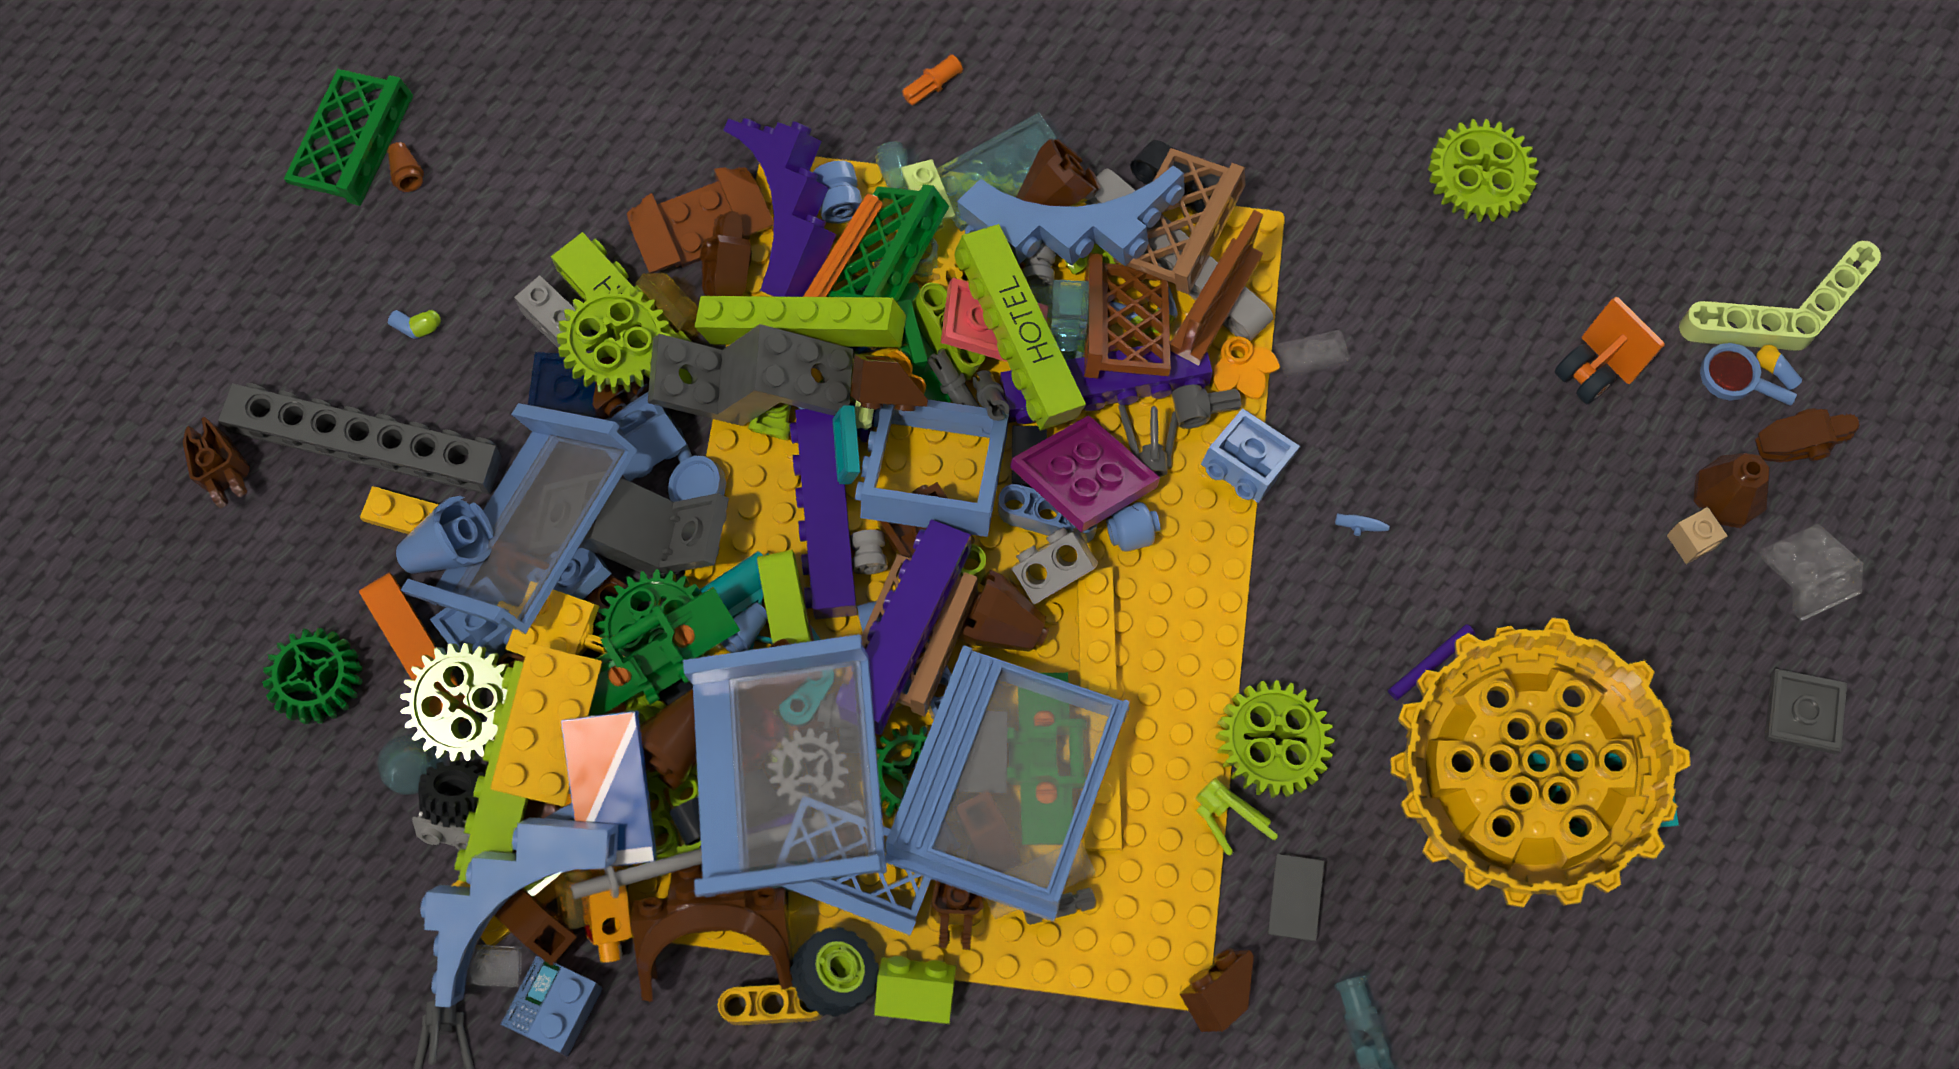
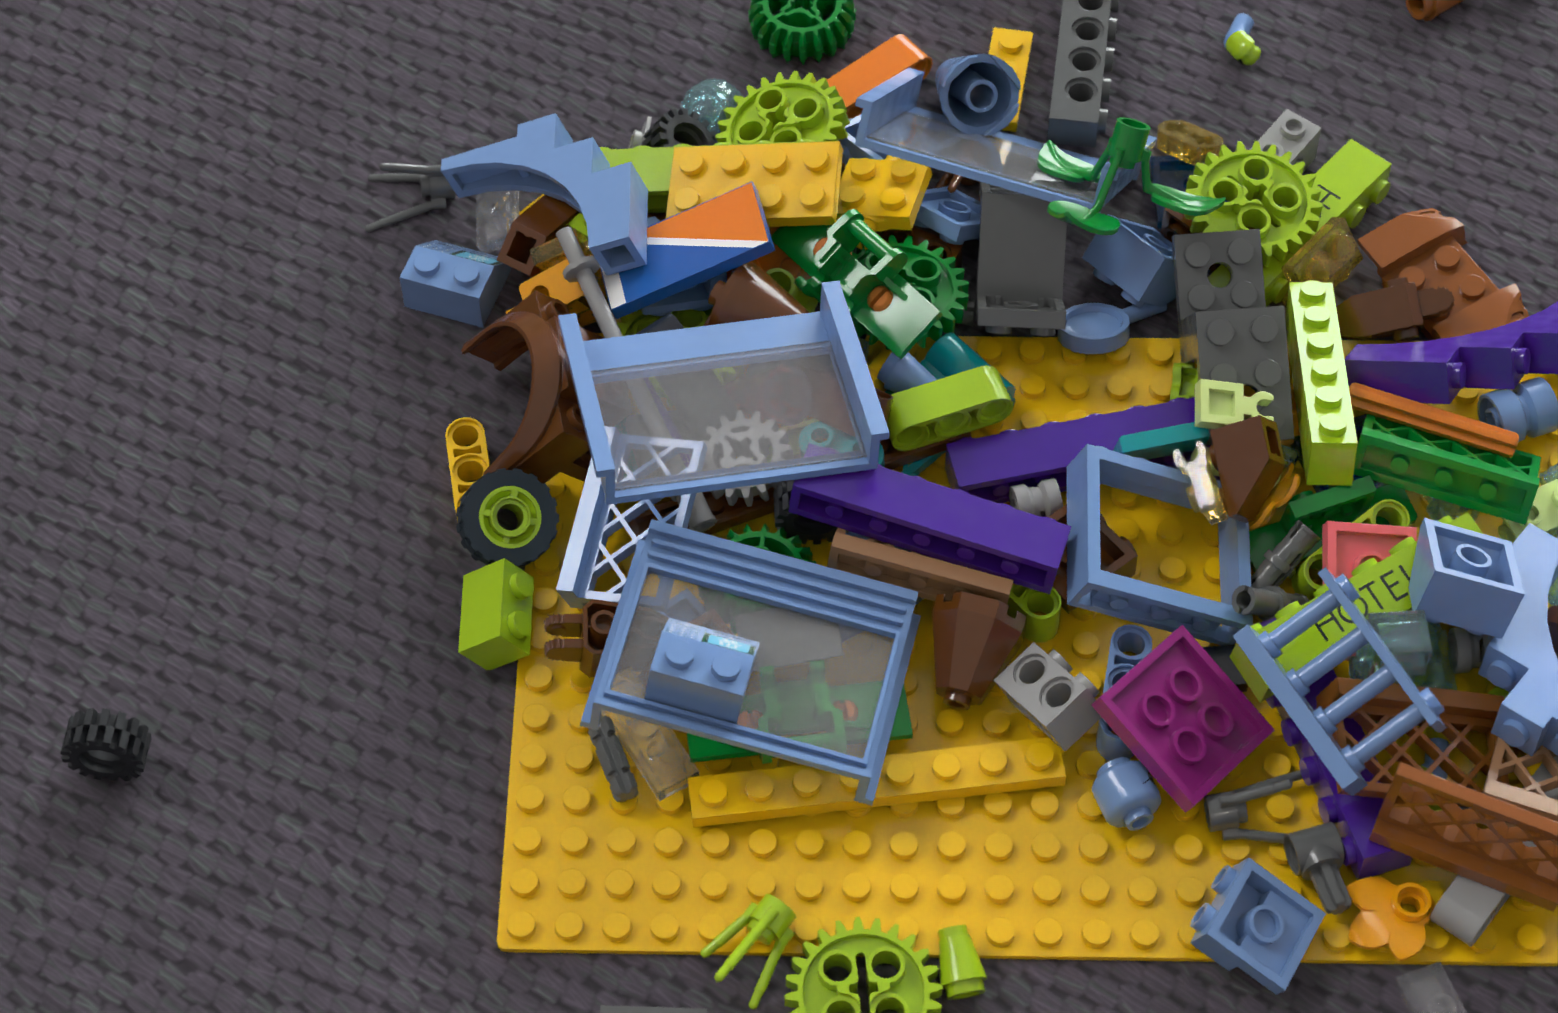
camera: 85 degrees right, 15 degrees down
reddish brown slope [1179,949,1254,1032] -> none
none -> medium blue slope [645,618,760,724]
none -> lime cone [938,925,988,1000]
none -> green plant [1037,117,1226,236]
none -> clear yellow beam [1156,120,1224,165]
none -> clear yellow plate [1173,441,1228,525]
none -> yellowish green plate [1195,379,1274,429]
none -> medium blue fence [1233,567,1447,796]
none -> medium blue slope [1408,518,1525,639]

